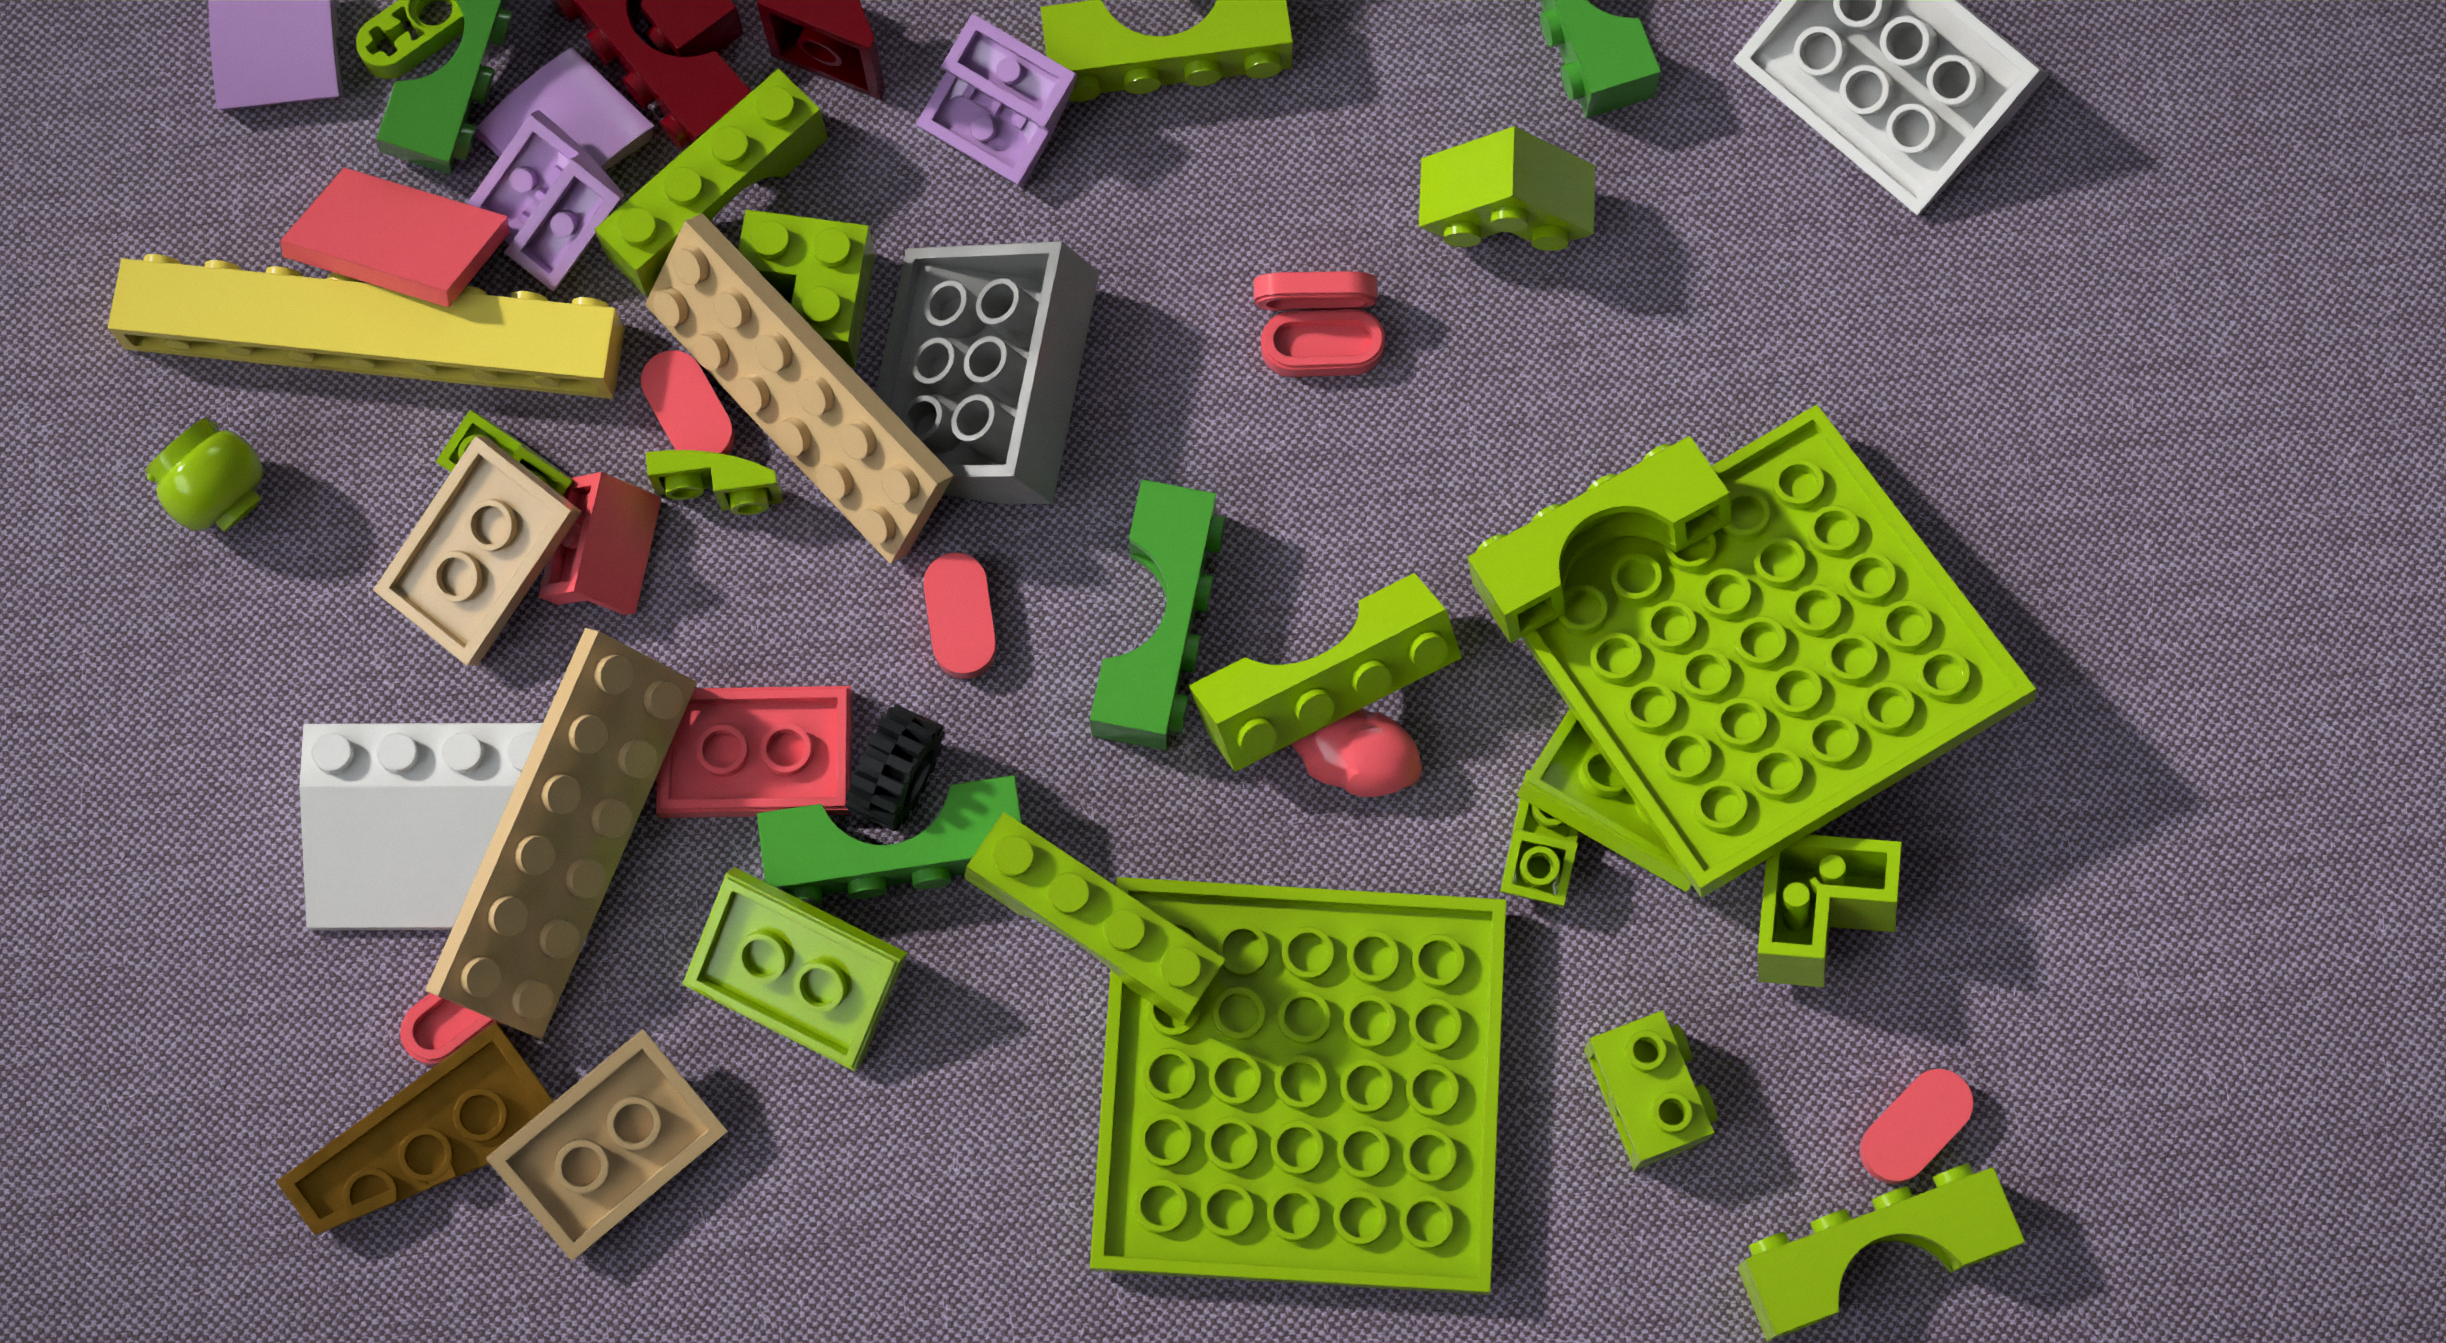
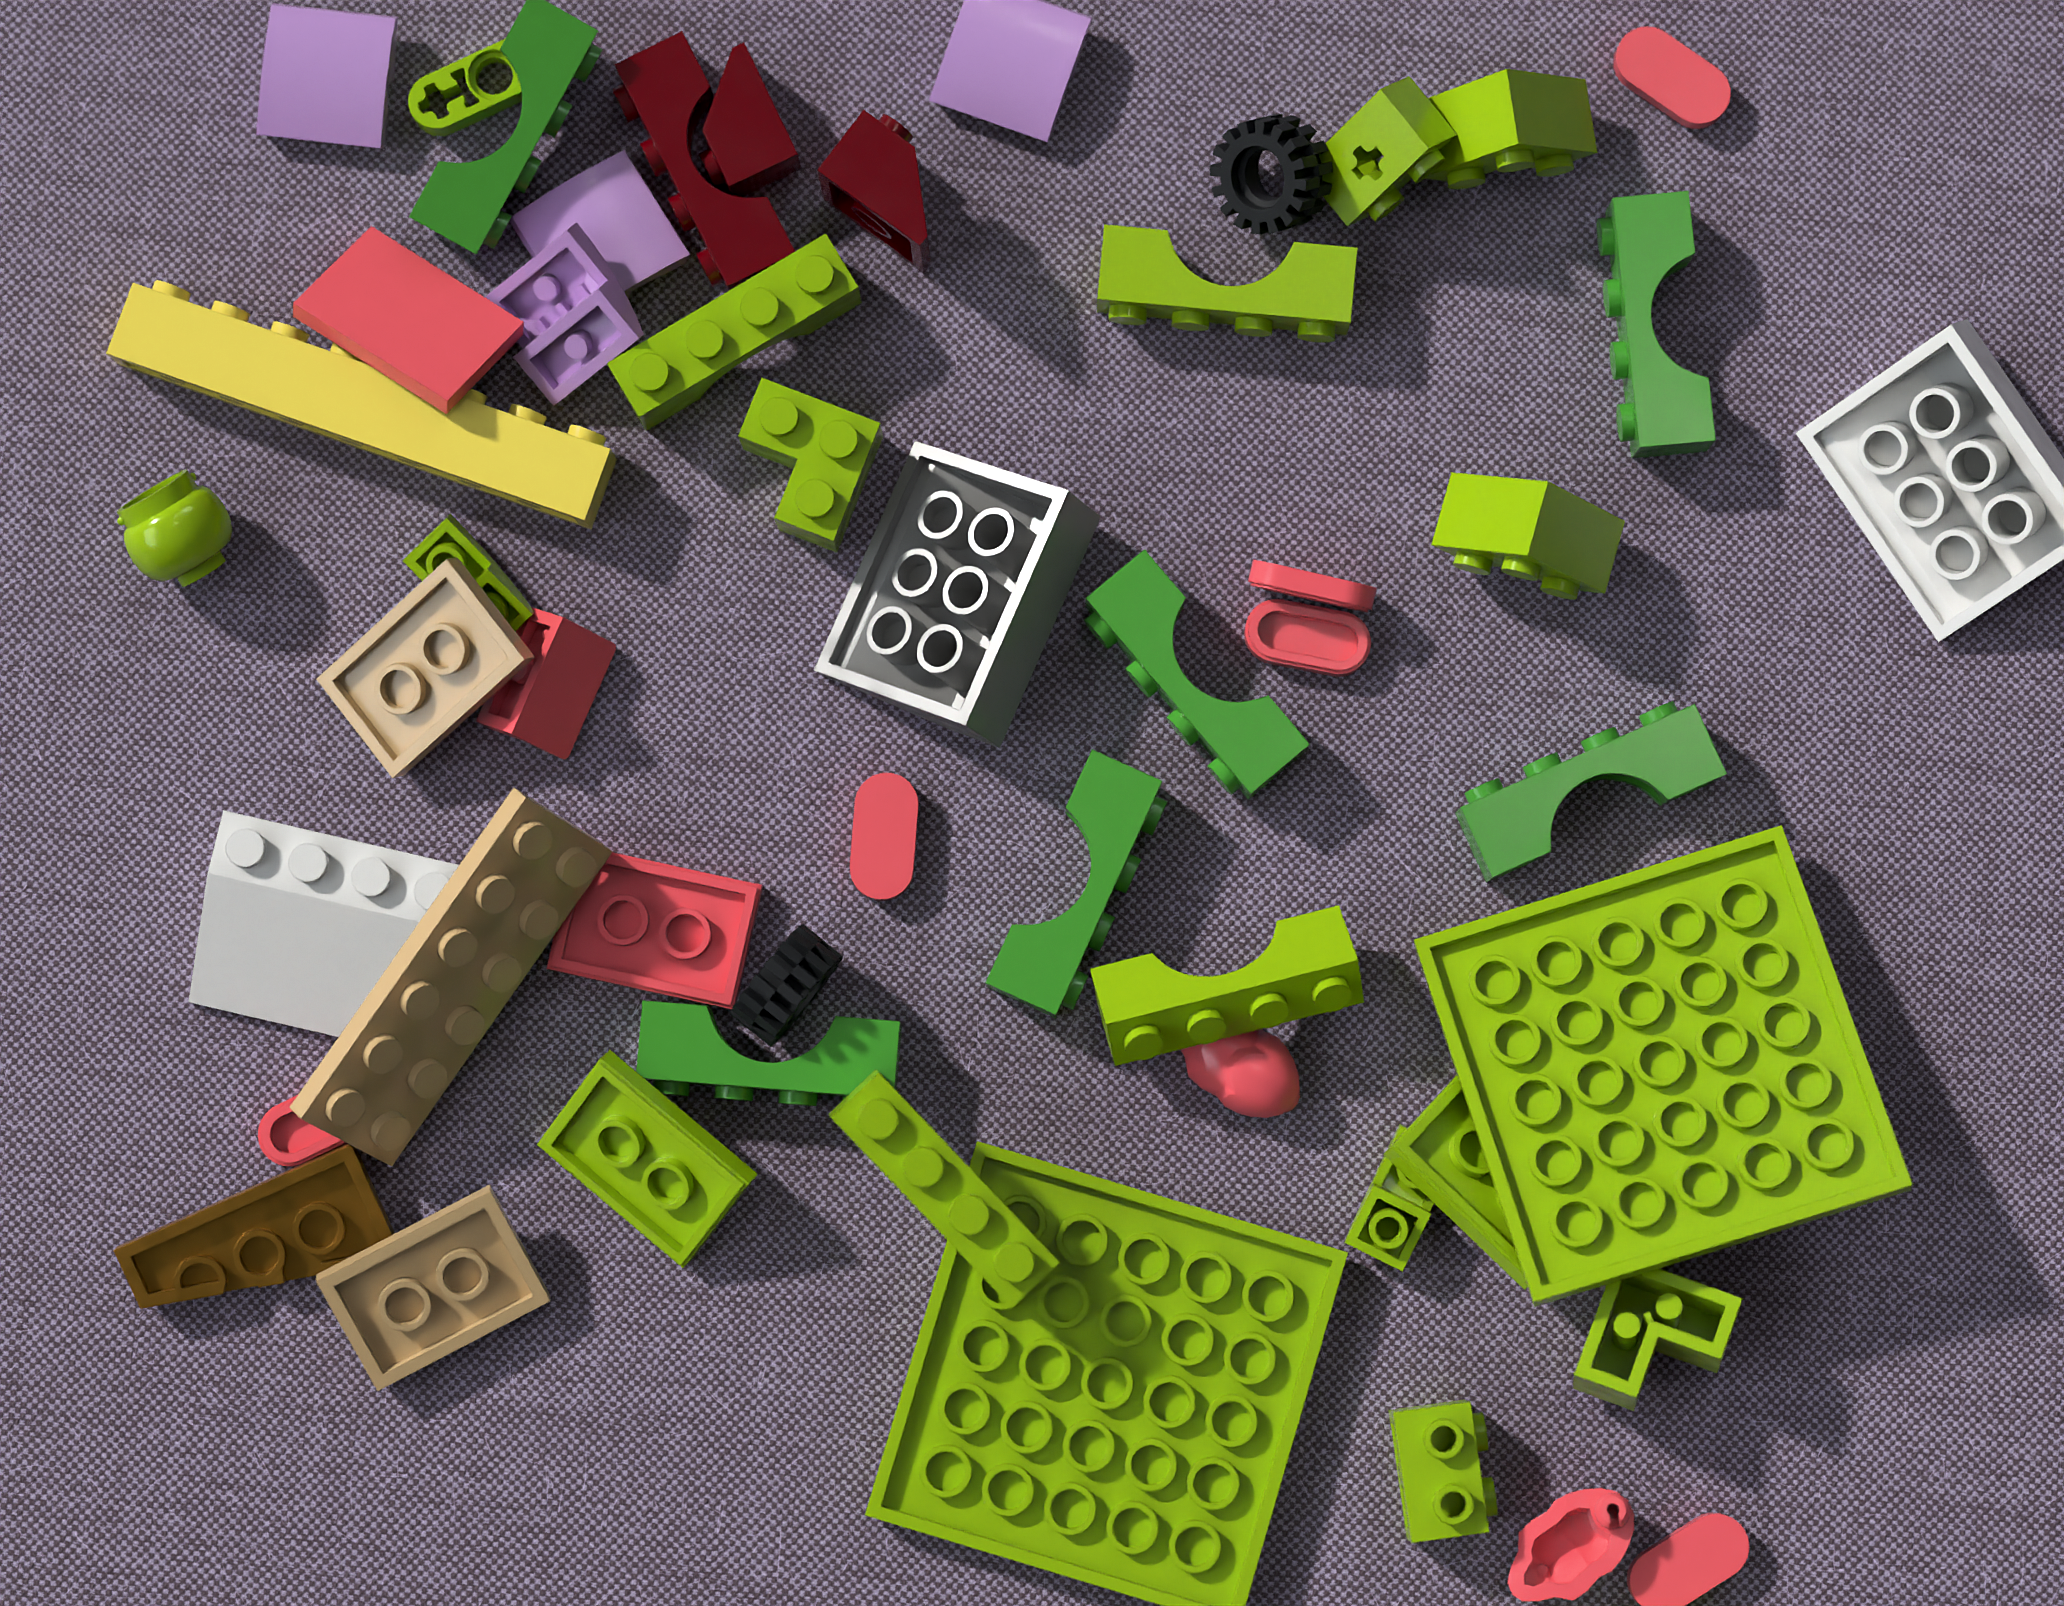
camera: 15 degrees right, 10 degrees up
coral tile [641,350,735,455] -> none
tan plate [645,213,954,564] -> none
lime slope [645,450,784,515] -> none
lavender slope [916,13,1078,188] -> none
lime arch [1467,436,1732,644] -> none
none -> bright green arch [1084,549,1310,800]
none -> bright green arch [1455,701,1727,883]
none -> coral arm [1507,1488,1634,1602]

